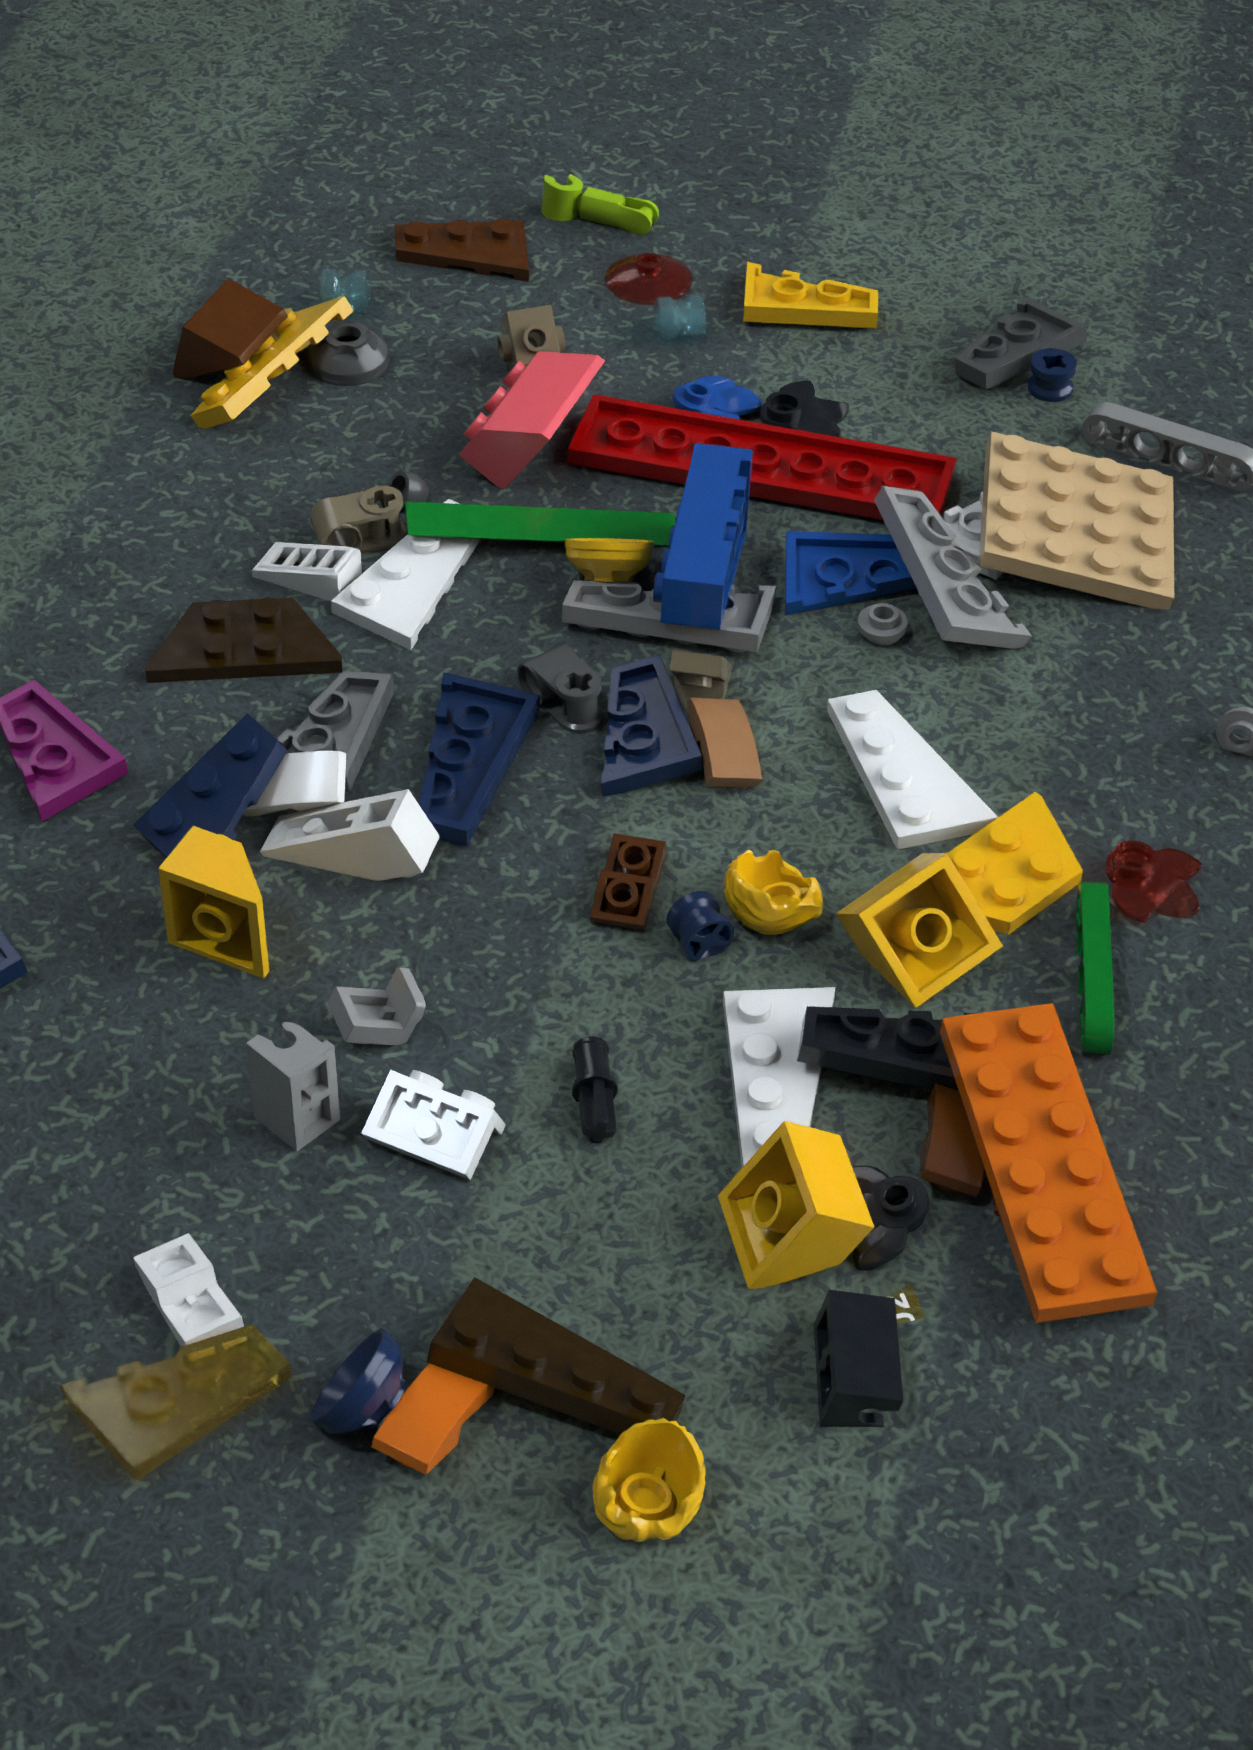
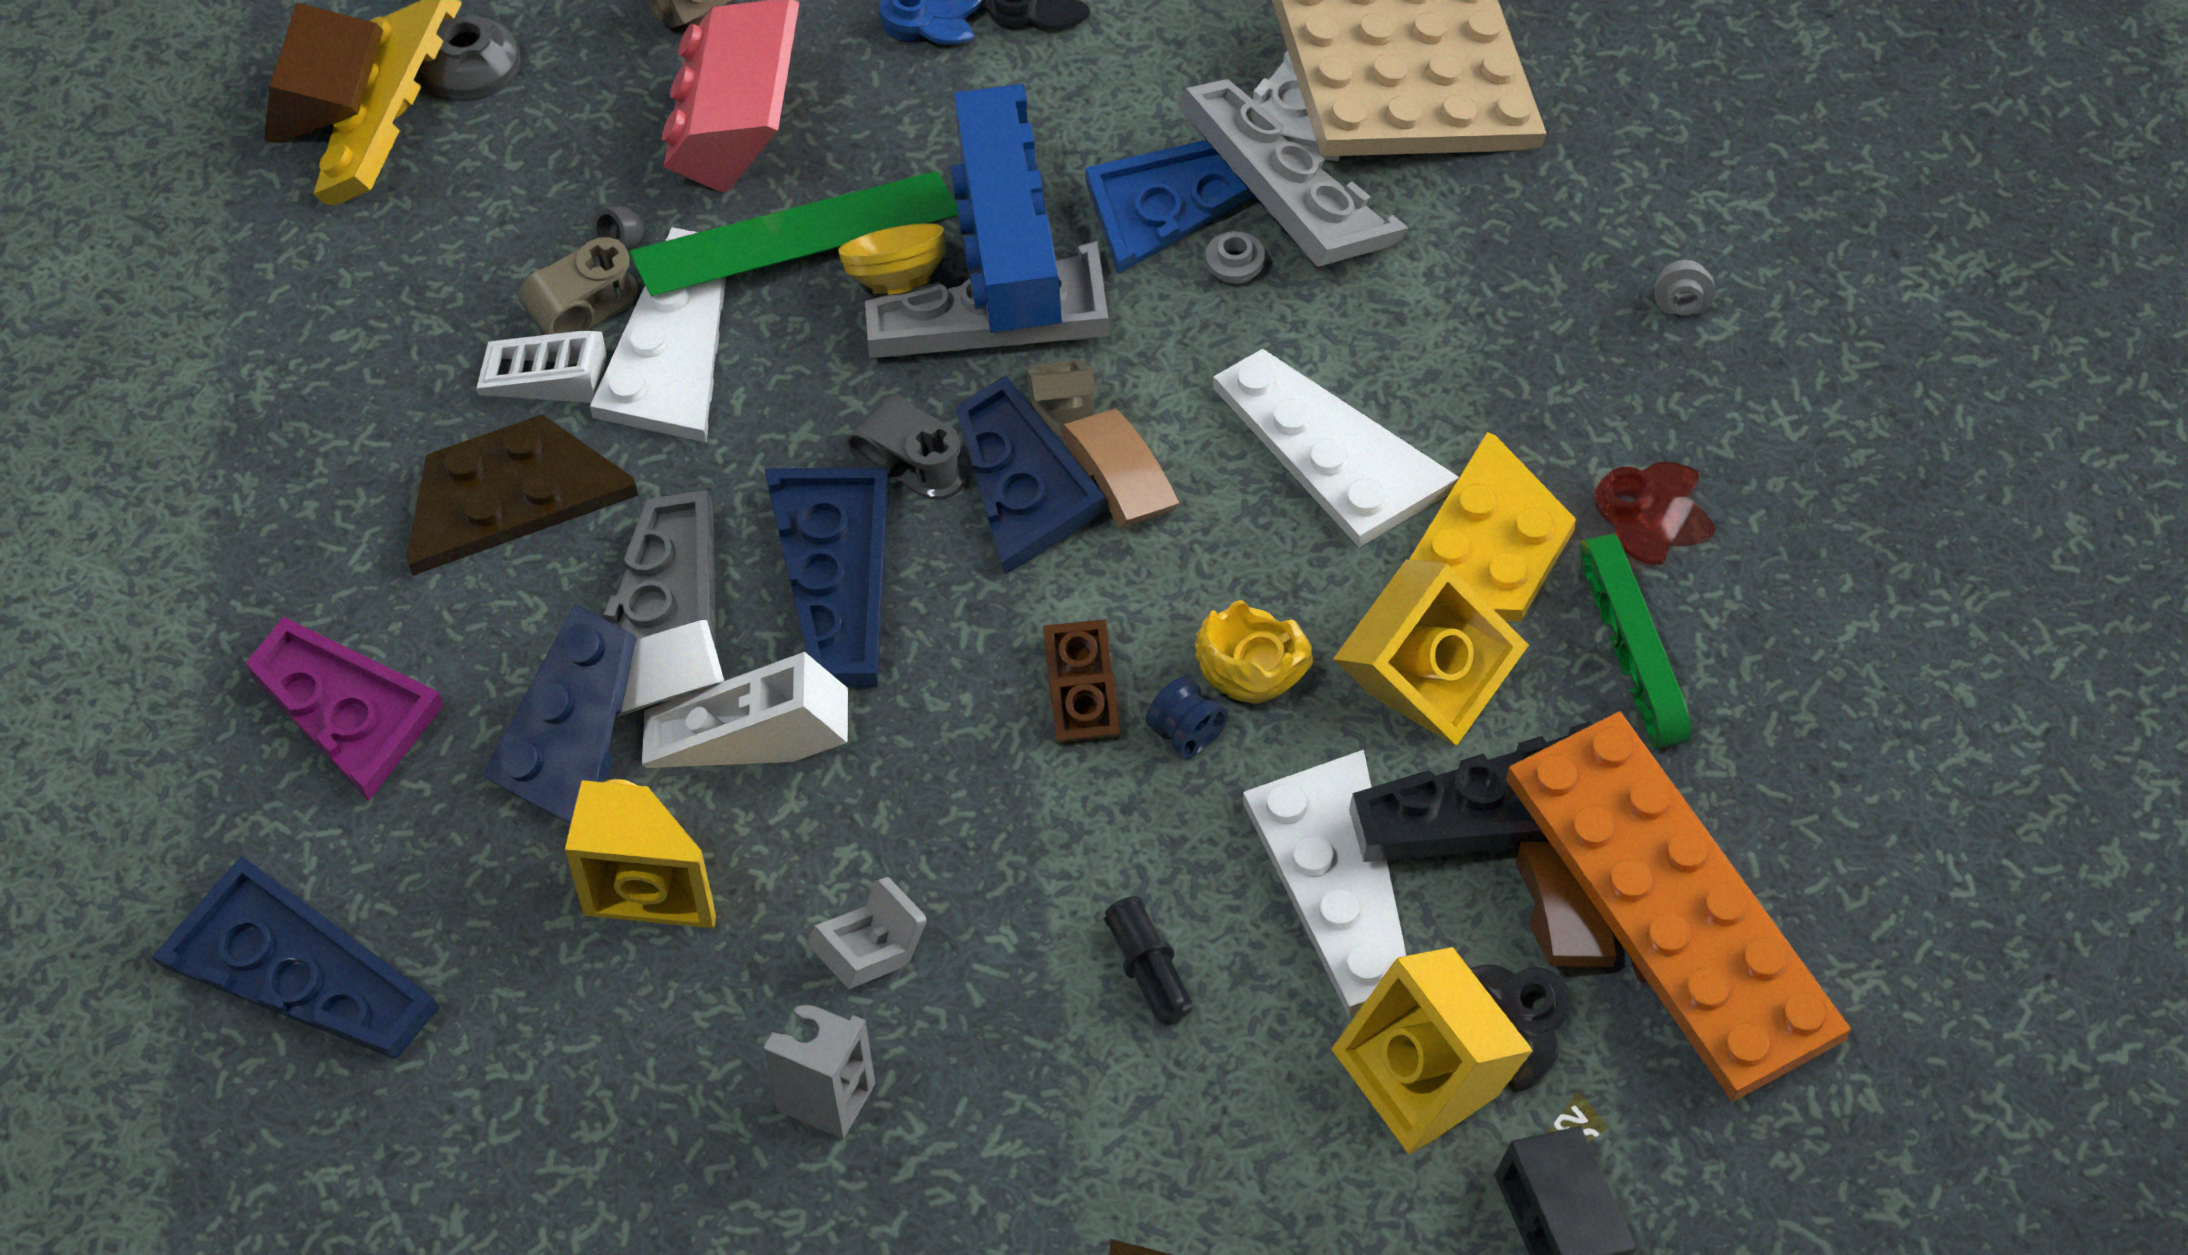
camera: 15 degrees left, 10 degrees up
white bracket [361,1070,506,1180] -> none
red plate [568,394,957,520] -> none

